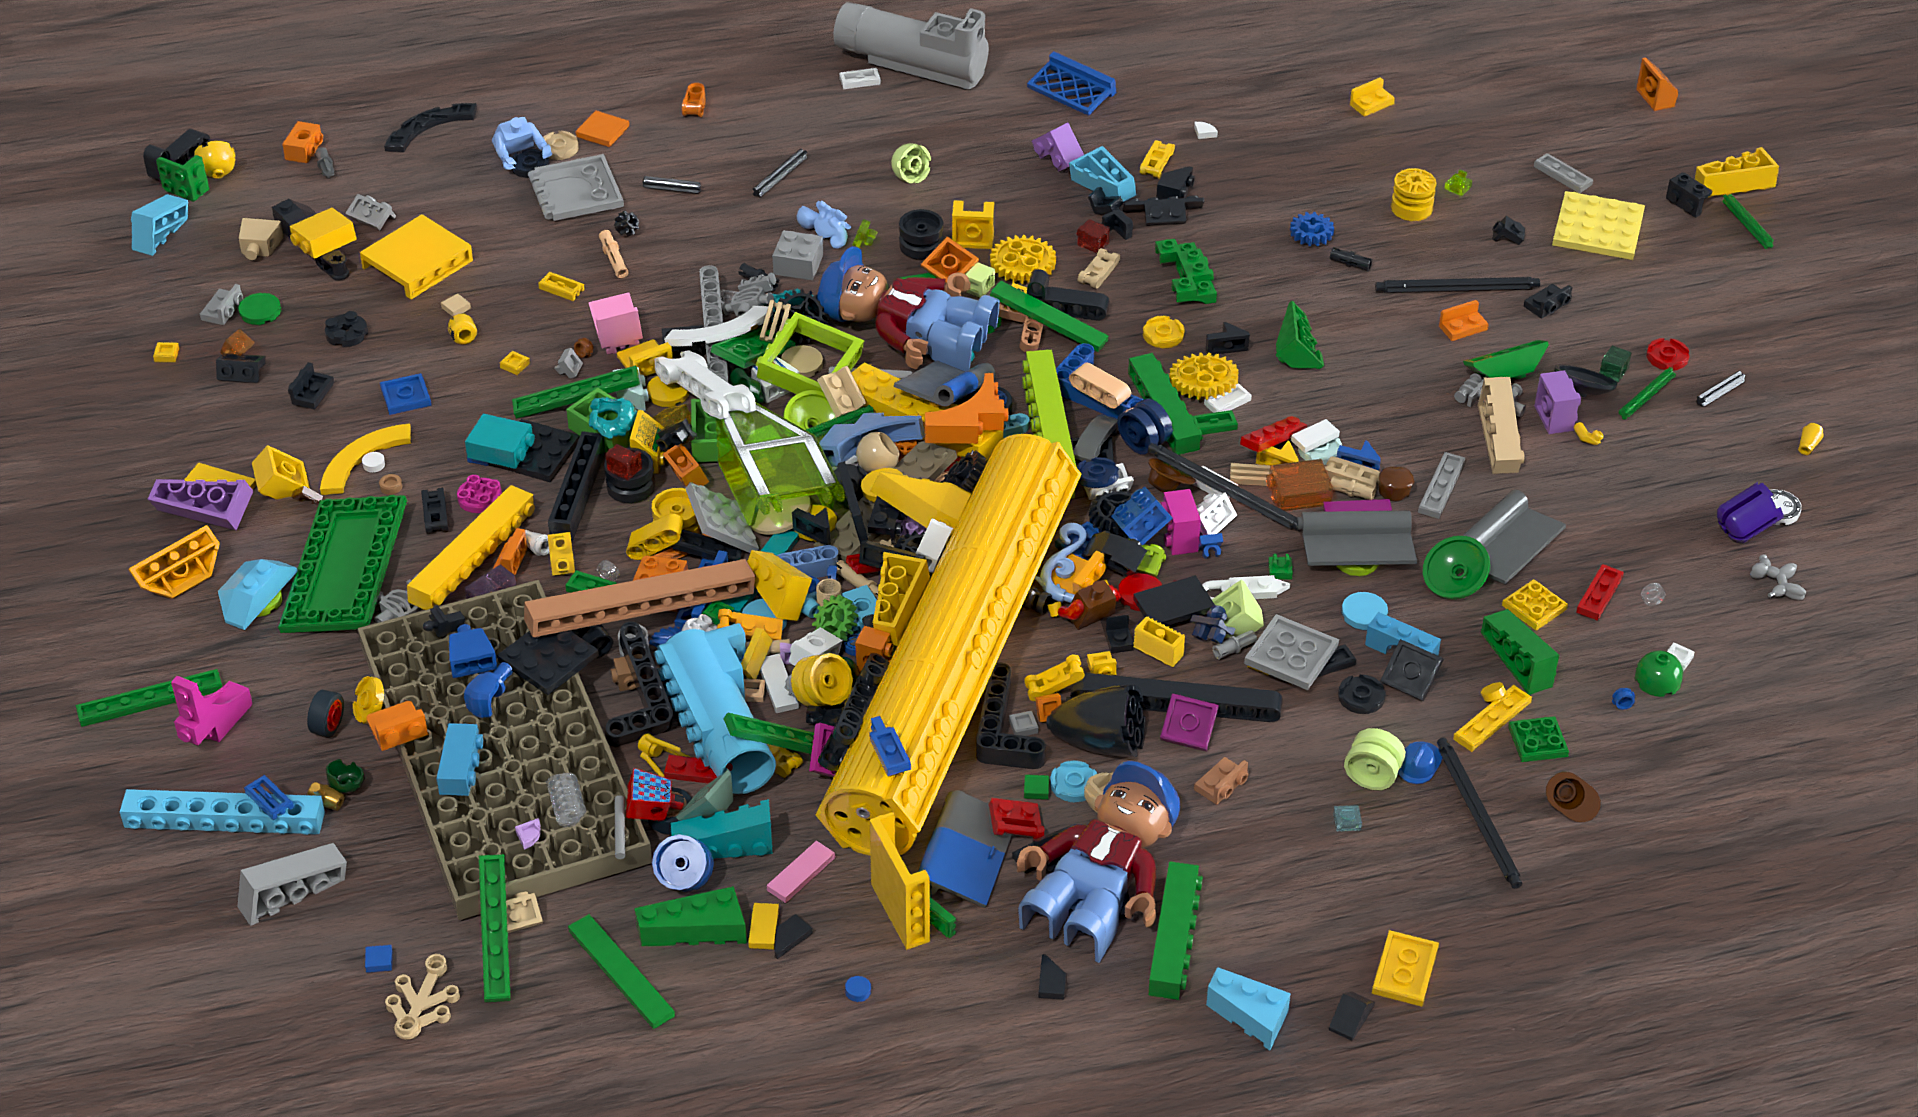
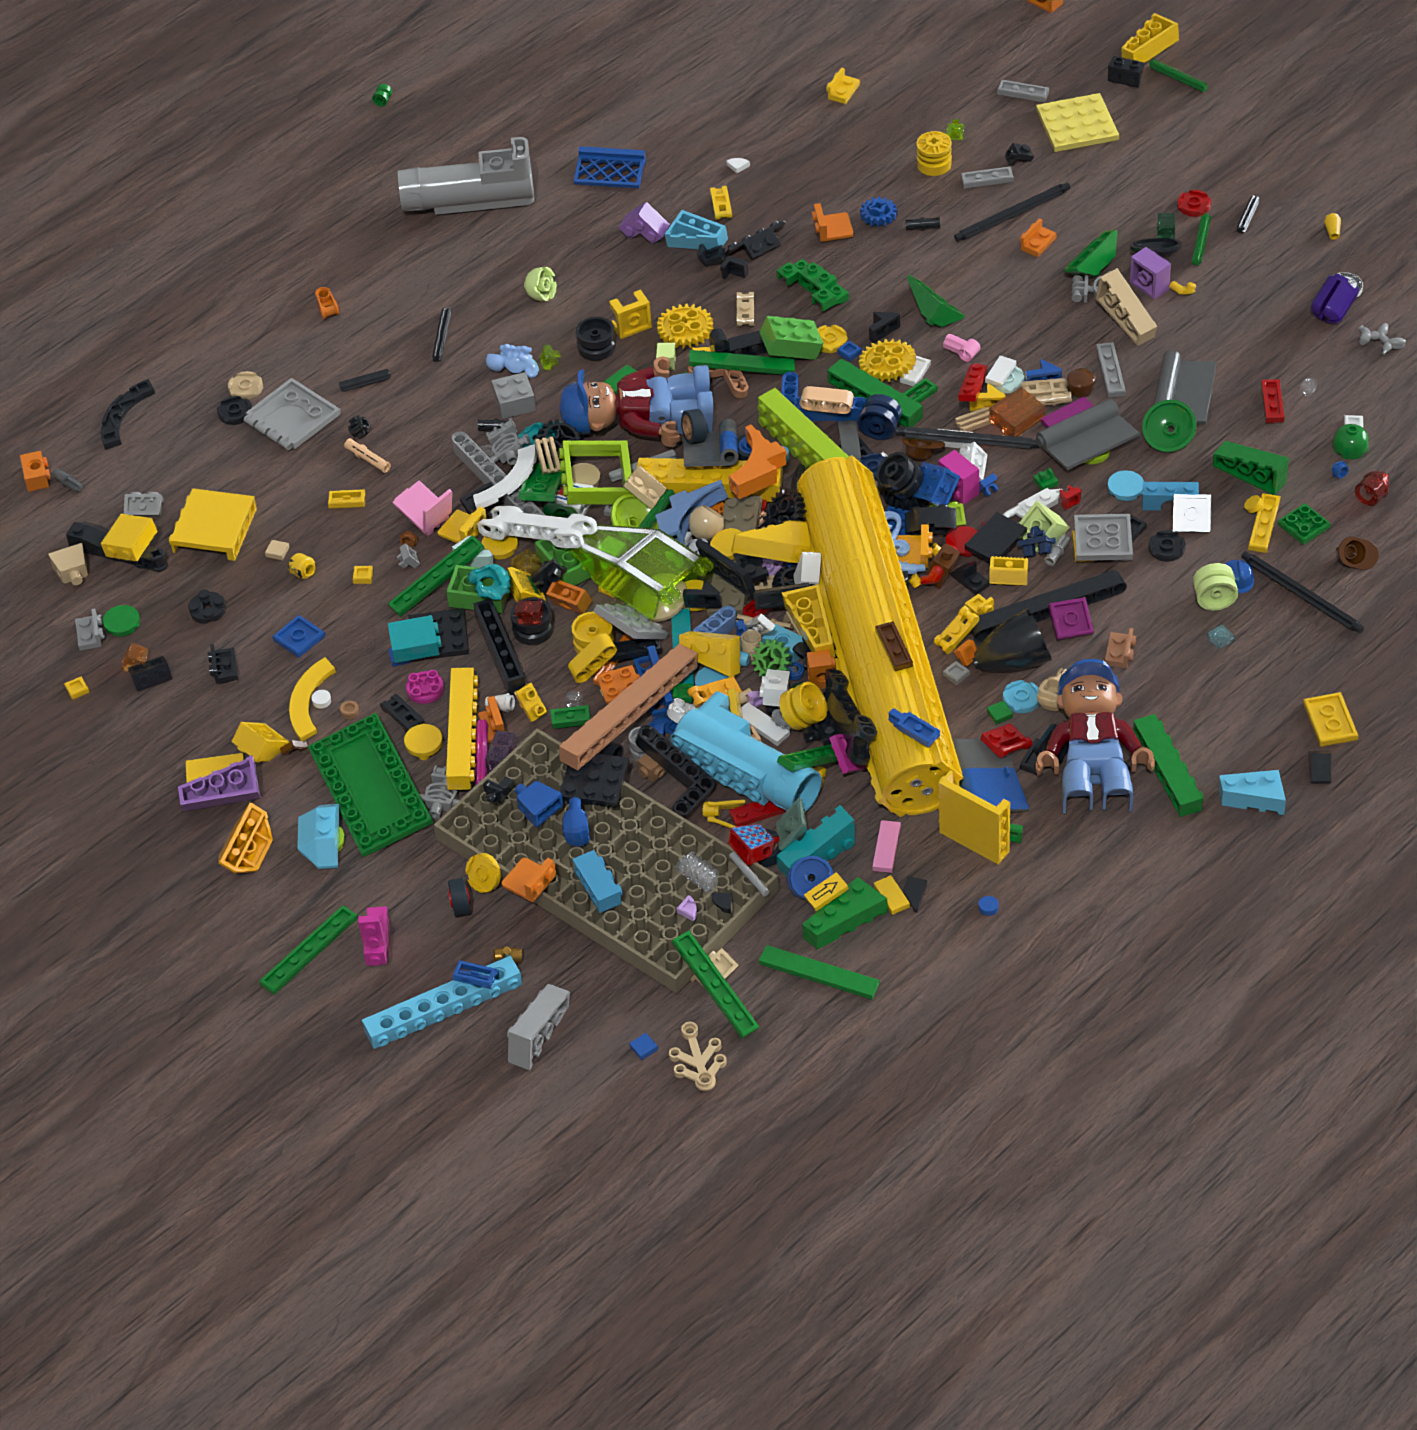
camera: 25 degrees left, 5 degrees up
dark green hair [326,759,365,793] -> none
light blue torso [492,117,552,170] -> none
orange tile [576,110,629,147] -> none
white tile [839,68,881,89] -> none
orange slope [921,237,979,282] -> none
black beam [976,662,1046,769] -> none
black tile [1038,954,1066,1000] -> none
clear red brick [1077,219,1110,253] -> none
black slope [1156,166,1195,200] -> none
yellow tile [1502,579,1568,631] -> none
black bracket [1523,284,1573,319] -> none
none -> yellow tile [404,724,443,760]
none -> dark pink axle [475,719,488,785]
none -> black wheel [681,409,707,444]
none -> black tile [711,893,732,913]
none -> white tile [745,613,776,636]
none -> bright green brick [759,316,823,360]
none -> yellow tile [804,872,849,911]
none -> orange bracket [811,203,853,242]
none -> blue tile [837,340,862,362]
none -> reddish brown tile [875,621,913,671]
none -> black wheel [876,452,924,499]
none -> bright pink piece [943,334,981,362]
none -> light grey tile [961,167,1014,189]
none -> red tile [1059,485,1082,510]
none -> clear red helmet [1355,471,1390,506]

